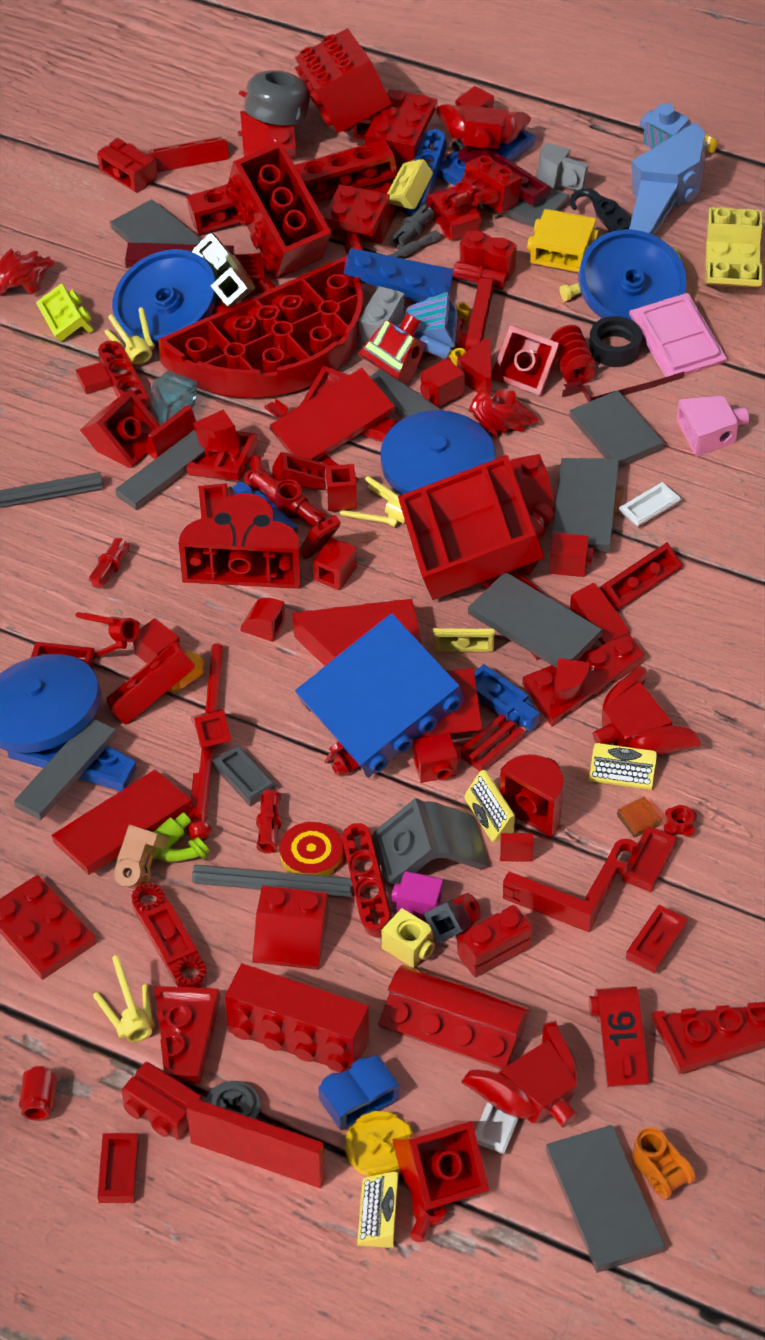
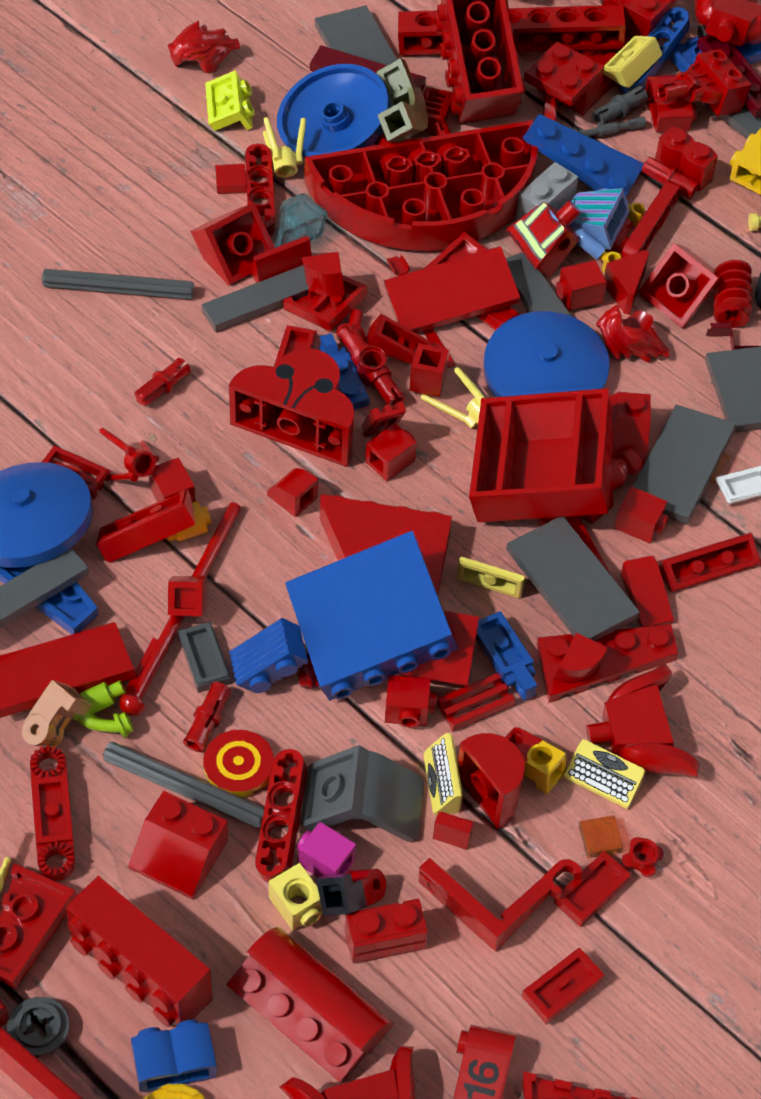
camera: 15 degrees right, 5 degrees up
none -> blue brick [229,618,308,693]
none -> yellow leg [505,727,566,794]

